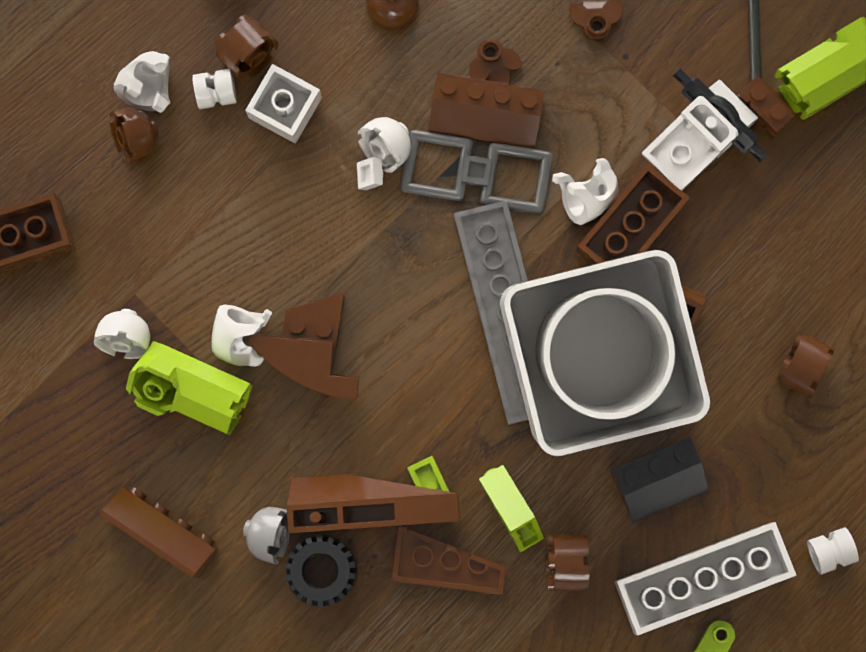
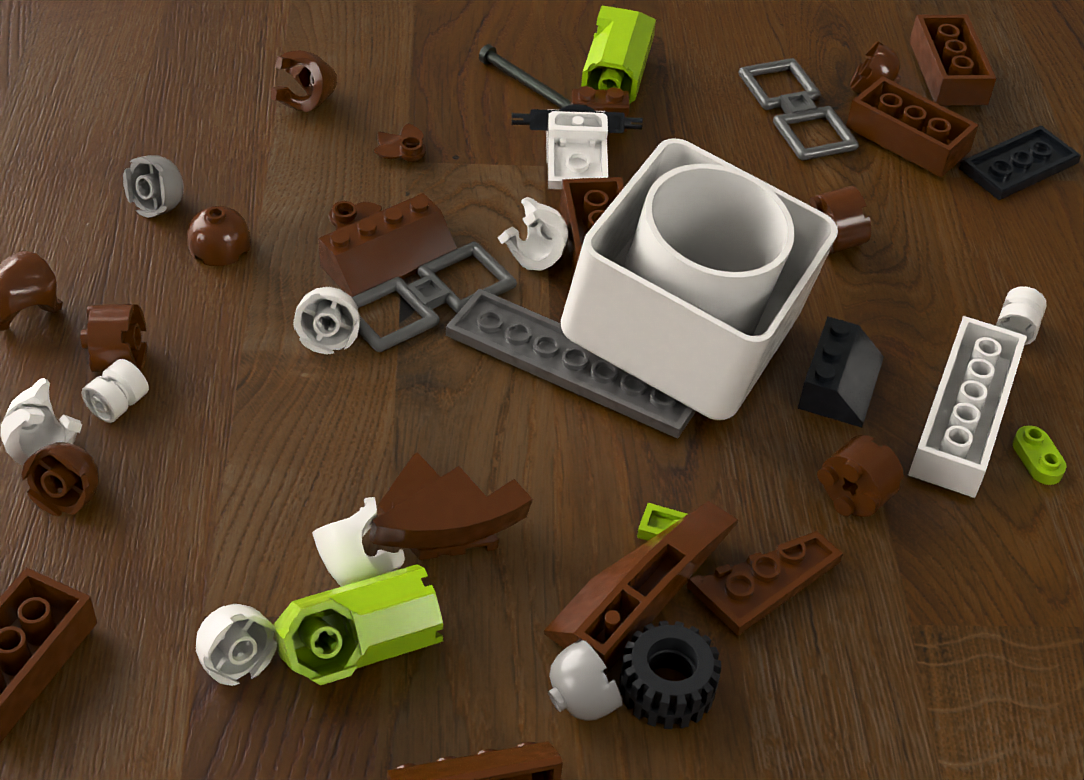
camera: 55 degrees left, 35 degrees down
white brick [245,64,322,144] -> none
white plate [357,157,383,190] -> none
slope [479,465,544,553] -> none

